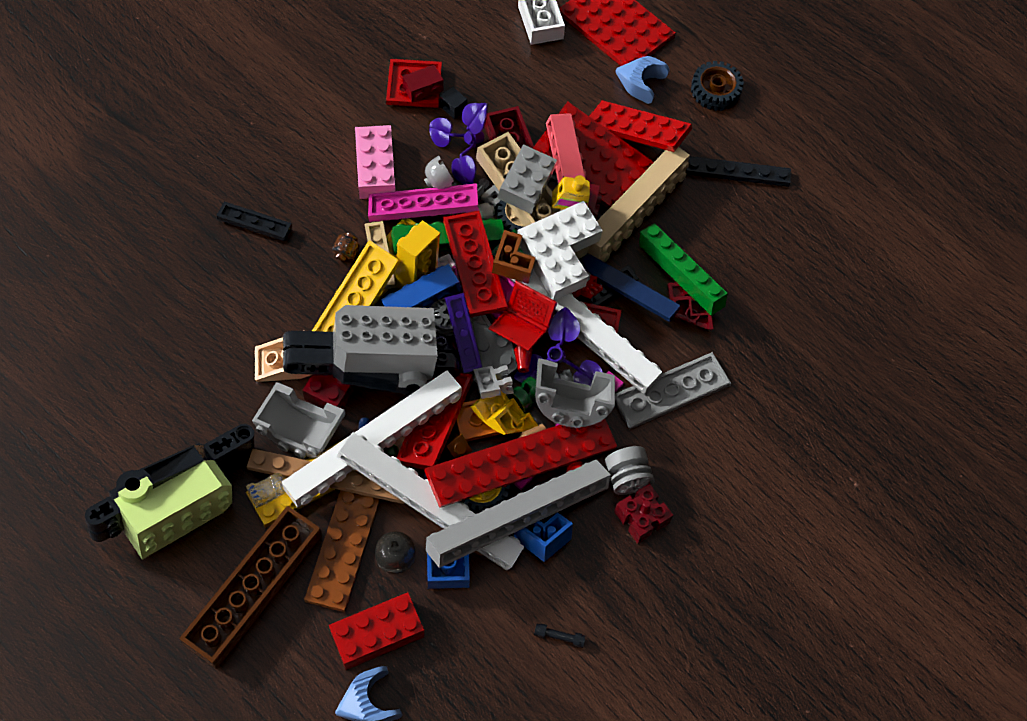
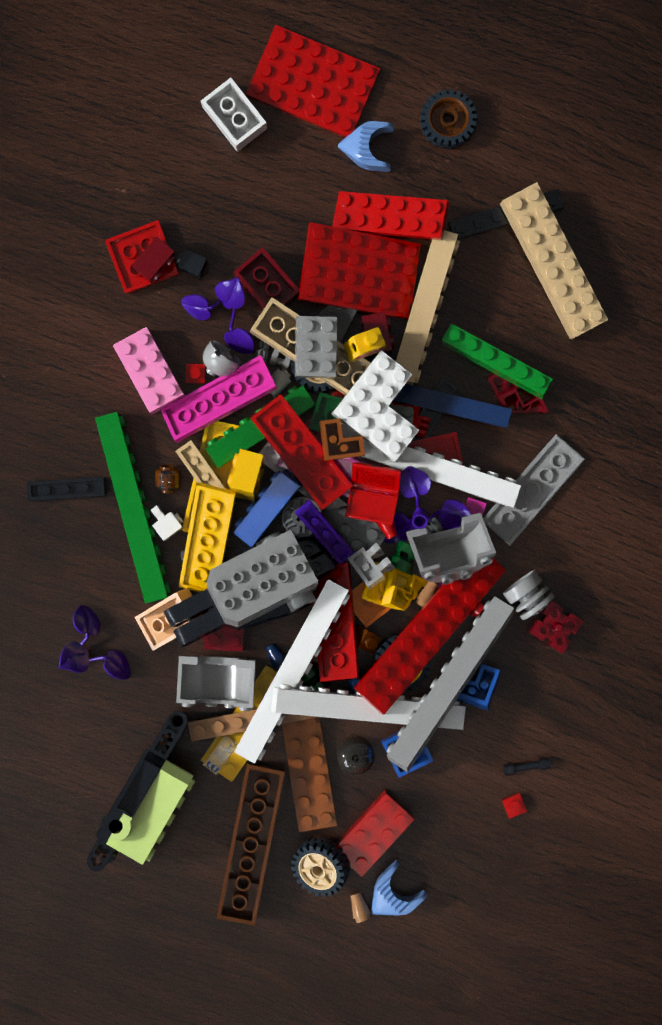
camera: 15 degrees left, 25 degrees up
coral brick [546,114,586,184] -> none
none -> dark purple plant [59,605,130,680]
none -> green brick [95,412,171,604]
none -> white brick [151,506,184,541]
none -> red plate [186,364,206,384]
none -> wheel [291,837,350,897]
none -> medium nougat cone [350,892,371,923]
none -> tan brick [500,182,608,339]
none -> red plate [502,793,527,819]

